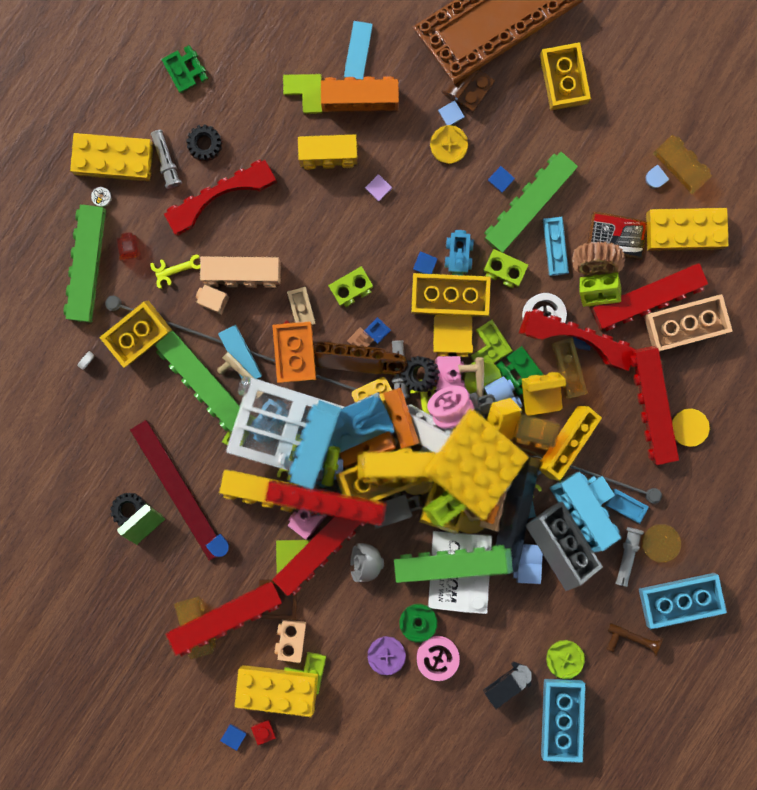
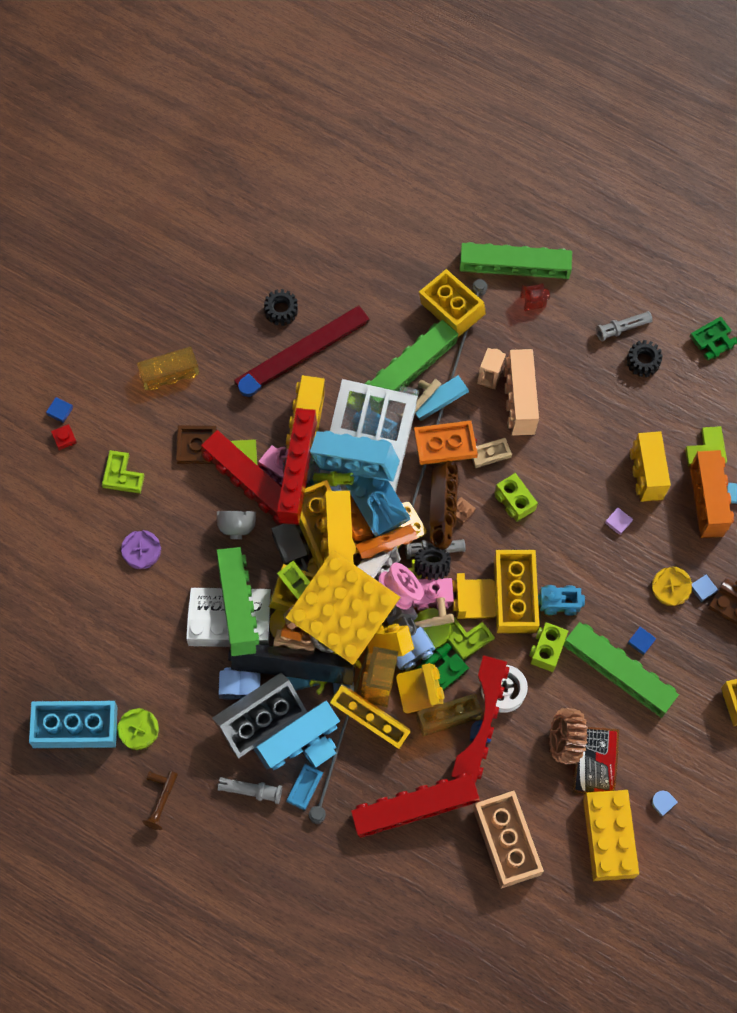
camera: 85 degrees right, 20 degrees down
yellow brick [70,133,153,181] -> none
white tile [77,351,95,370] -> none
tile [91,187,111,207] -> none
bright green tile [117,504,165,545] -> none
neon yellow bar [150,255,200,289] -> none
red arch [164,159,277,236] -> none
red brick [165,581,282,657] -> none
yellow brick [235,665,318,717] -> none
light nougat brick [275,620,306,663] -> none
blue tile [364,317,391,344] -> none
green plate [399,603,437,642] -> none
blue tile [413,251,438,274] -> none
bright pink wheel [417,636,459,681] -> none
black piece [483,661,531,709] -> none
medium azure tile [543,217,569,276] -> none
lime brick [579,272,621,307] -> none
red brick [591,263,708,331] -> none
medium azure brick [639,573,727,629] -> none
clear yellow tile [642,524,681,562] -> none
clear yellow brick [653,134,712,194] -> none
yellow tile [672,409,710,447] -> none

